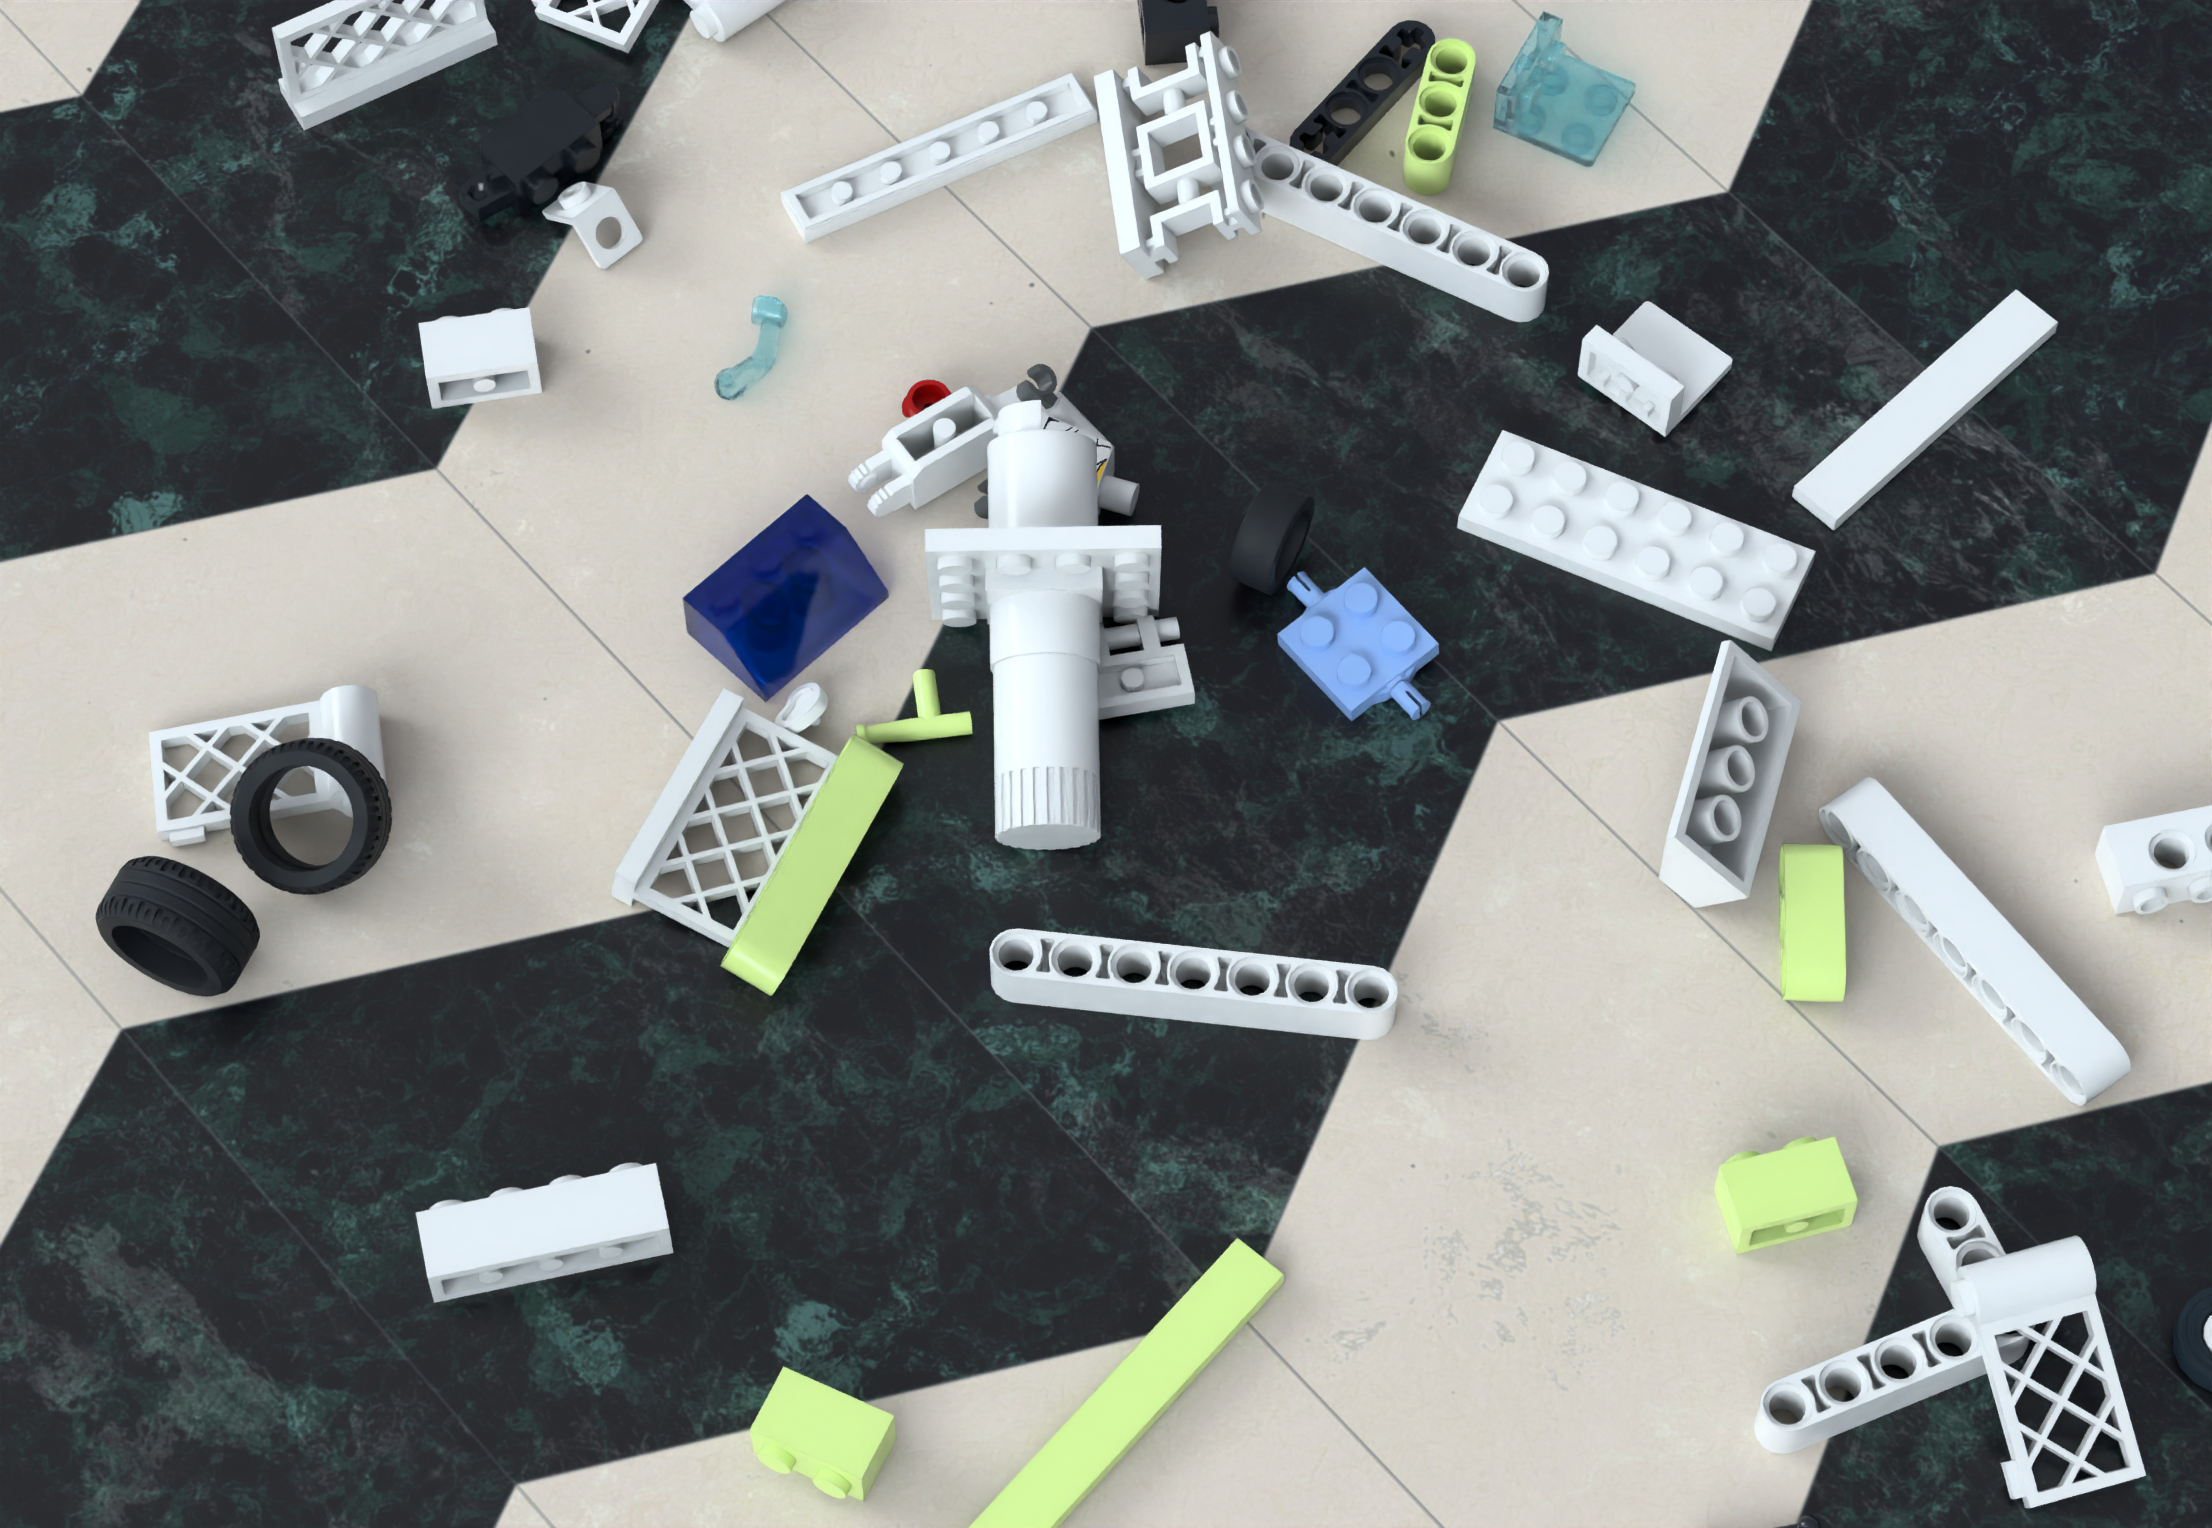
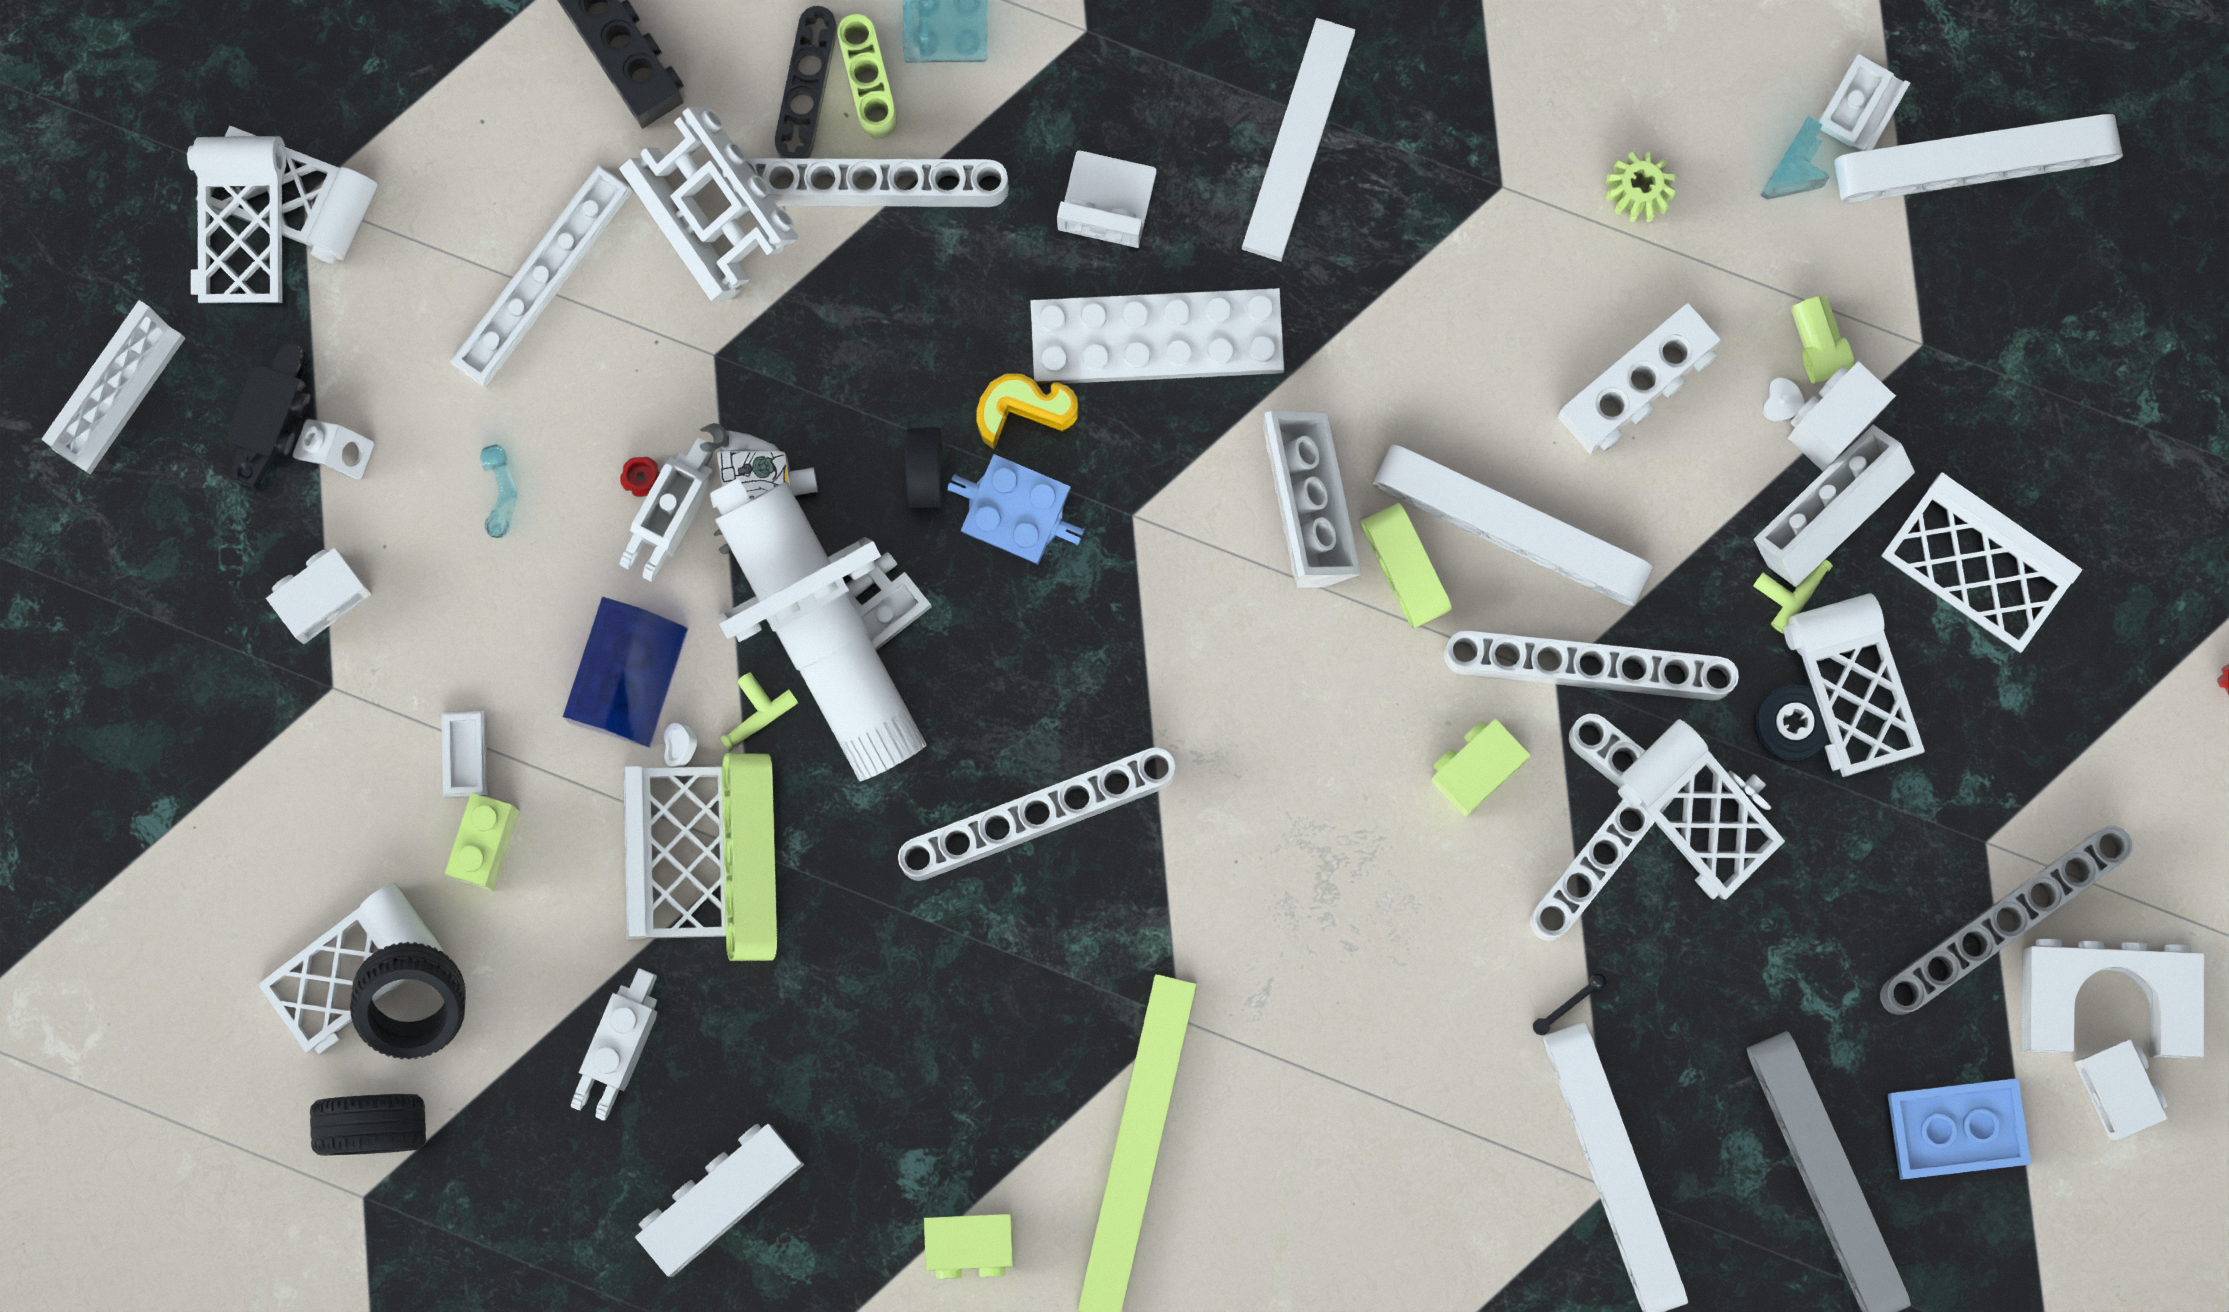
camera: 25 degrees left, 20 degrees up
none -> white tile [442,711,488,798]
none -> yellowish green brick [445,792,519,891]
none -> white hinge [571,968,657,1121]
none -> yellow animal [977,374,1079,449]
none -> white beam [1444,630,1739,701]
none -> white plant [1728,770,1772,810]

